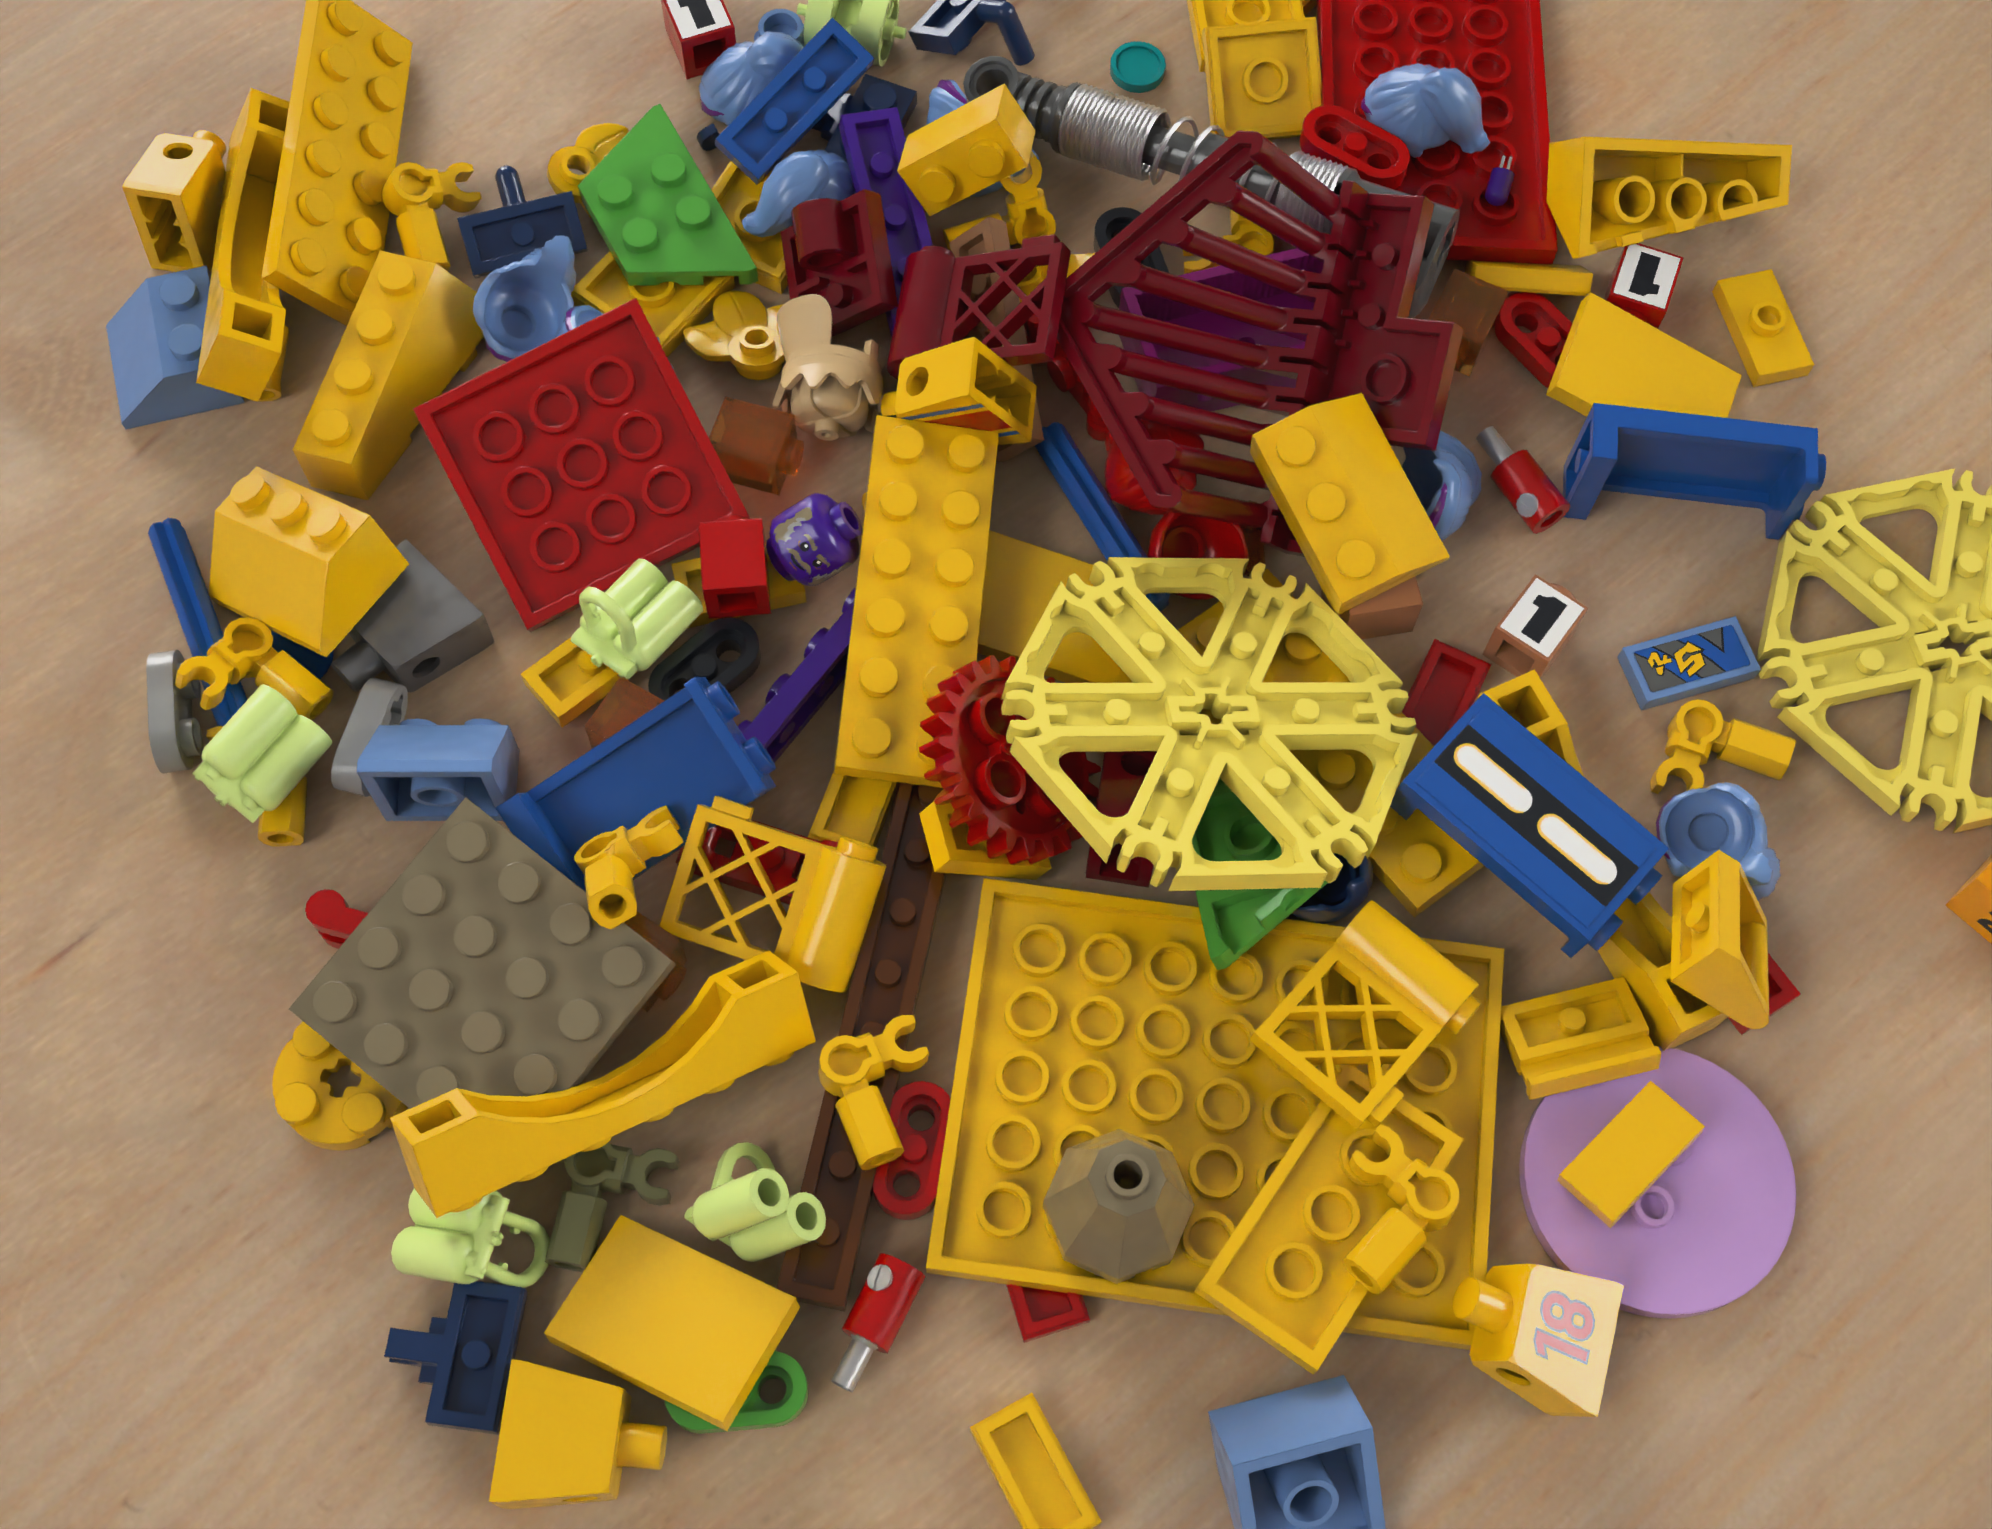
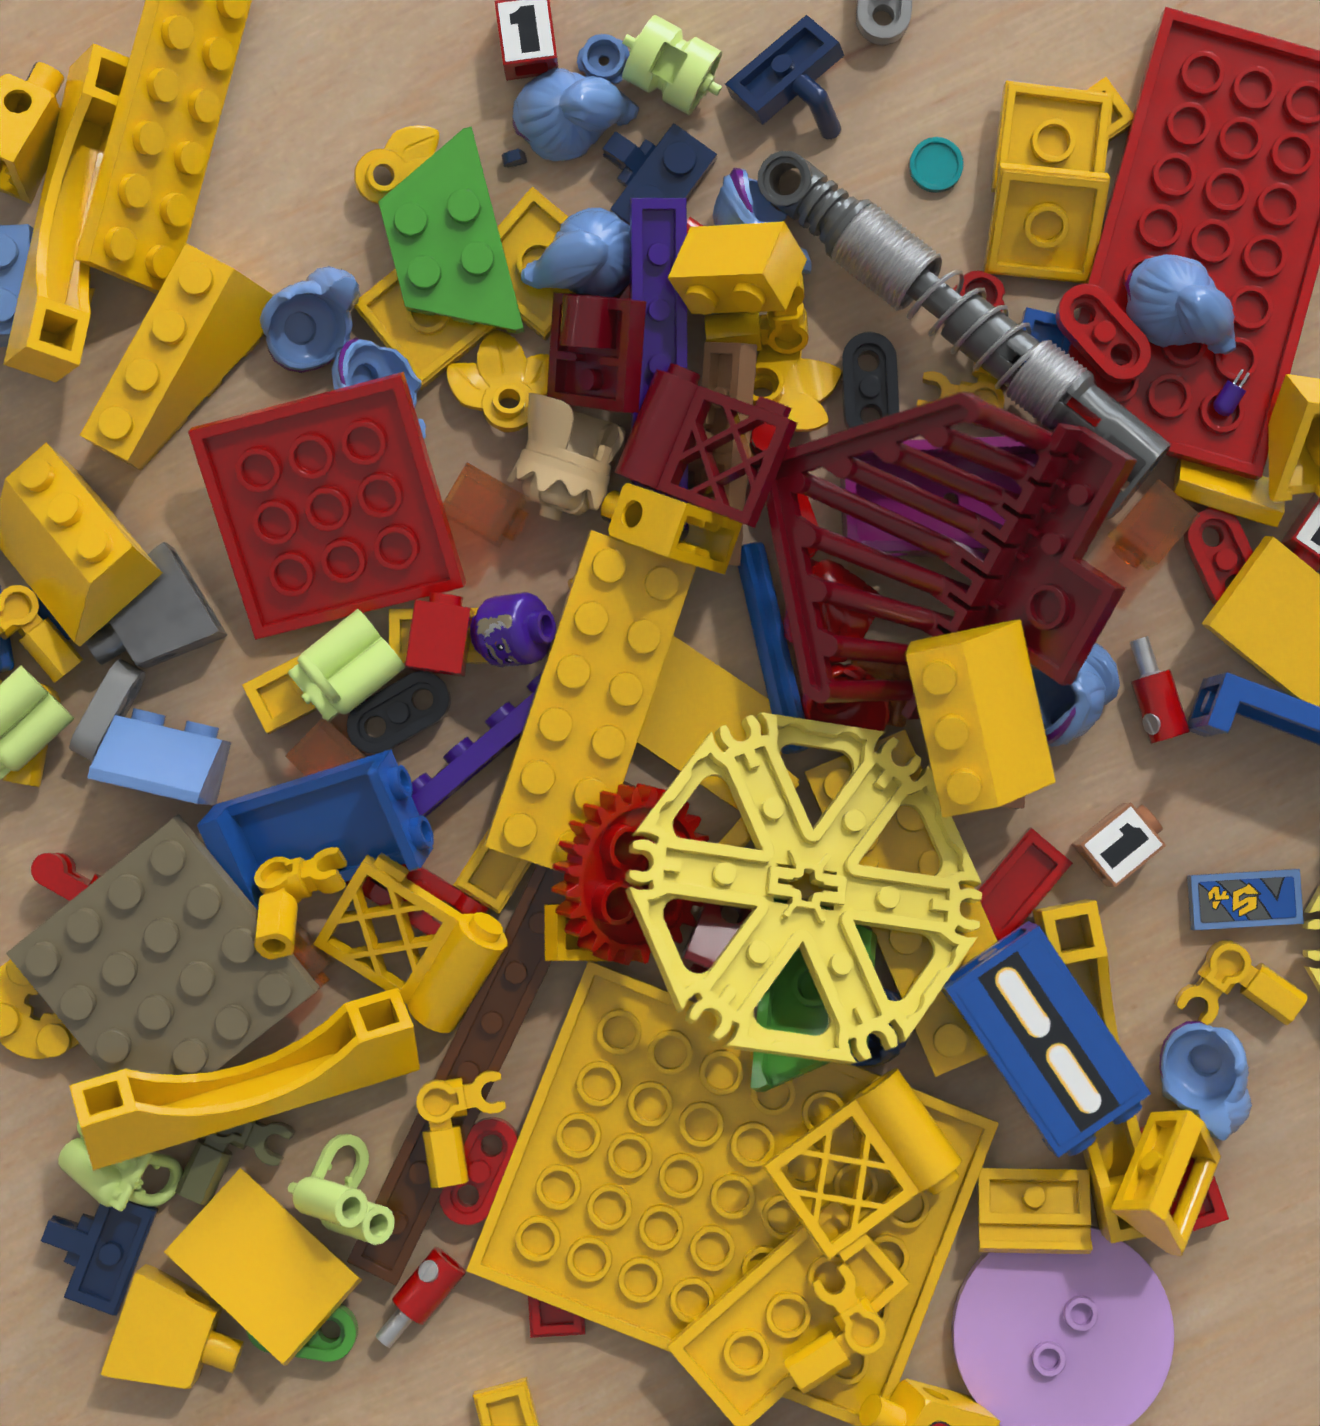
camera: 15 degrees right, 20 degrees up
yellow bar [382,162,482,271] -> none
dark blue plate [457,165,588,278] -> none
blue plate [715,17,874,185] -> none
dark tan cone [1043,1129,1194,1284] -> none
yellow tile [1557,1080,1705,1228] -> none

